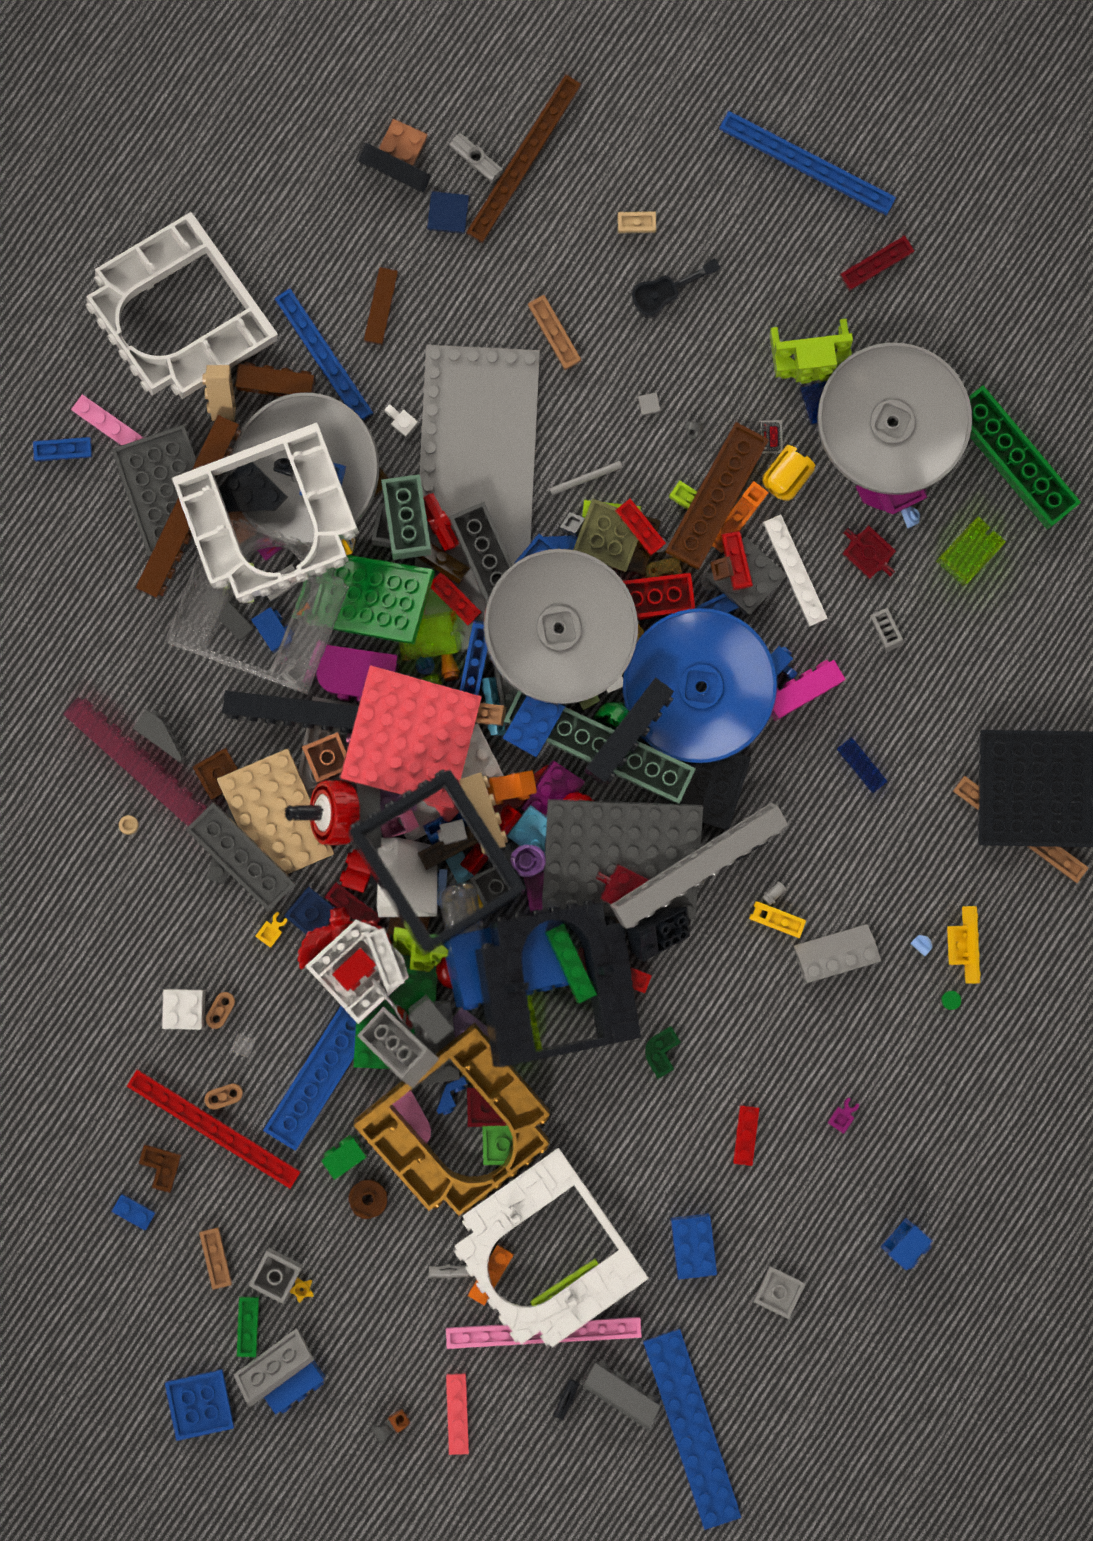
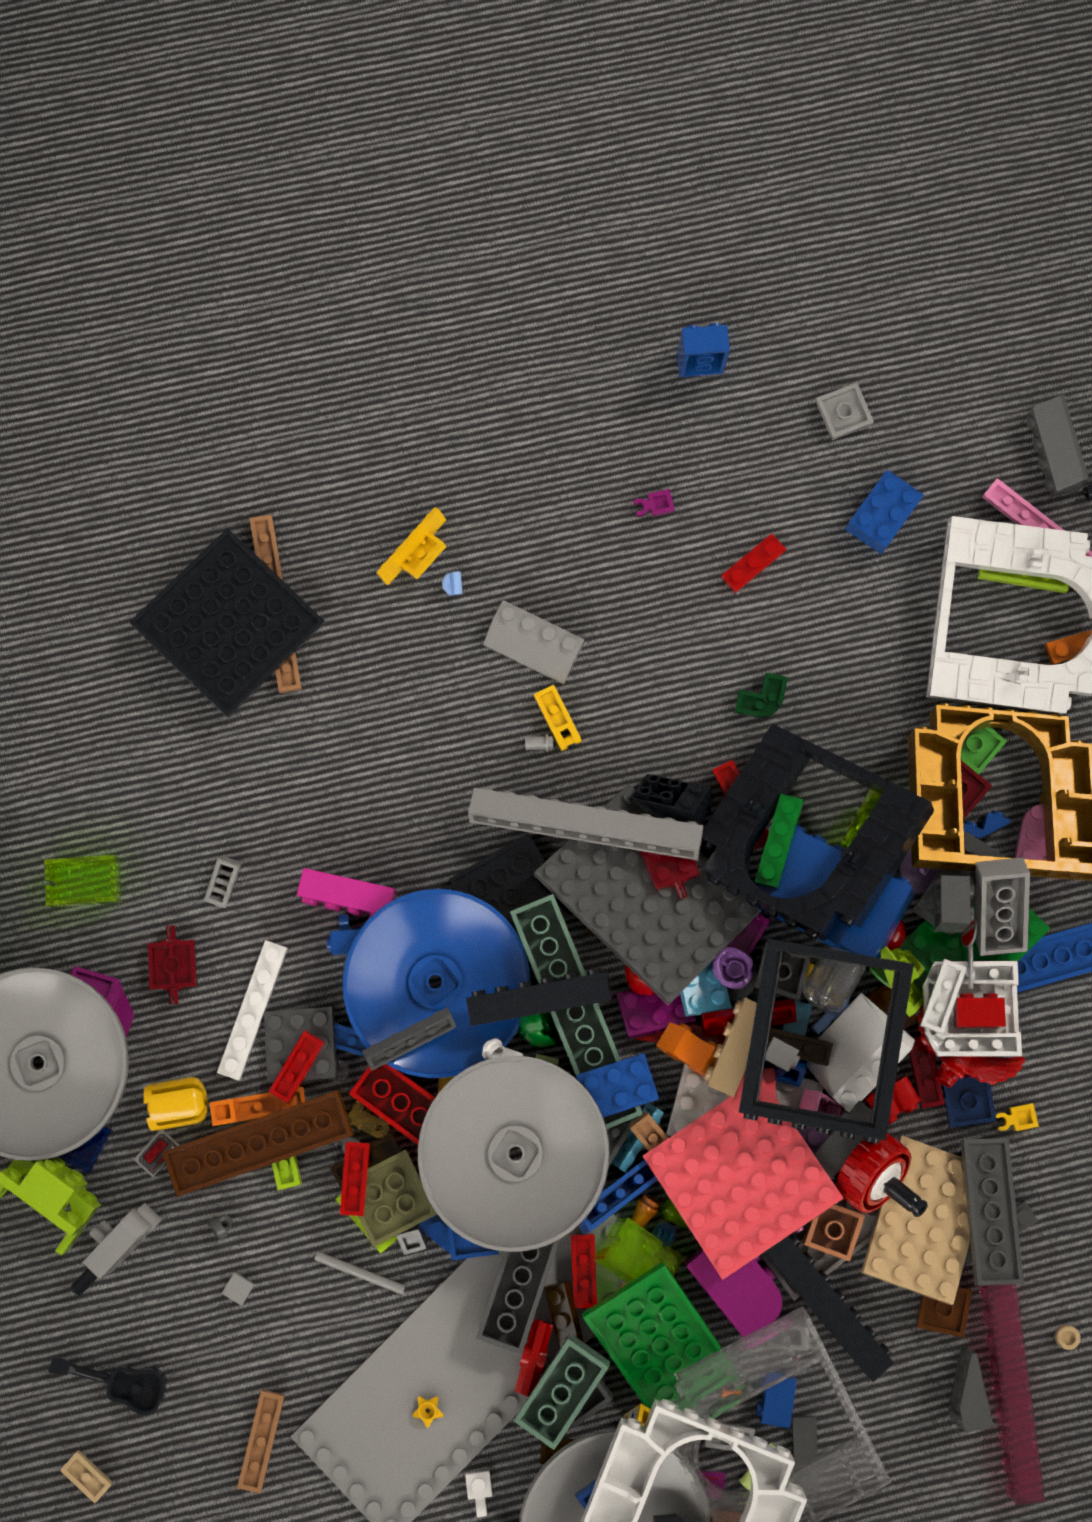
camera: 140 degrees left, 5 degrees down
blue plate [643,1328,741,1530] -> none
reddish brown plate [710,557,734,581] -> none
clear blue plate [836,737,888,794] -> none
light blue plate [901,506,920,528] -> none
green tile [941,991,961,1010] -> none
none -> light grey piece [70,1203,162,1296]
none -> dark grey plate [362,1007,456,1071]
none -> yellow plate [412,1396,443,1428]
none -> white plate [482,1038,504,1060]

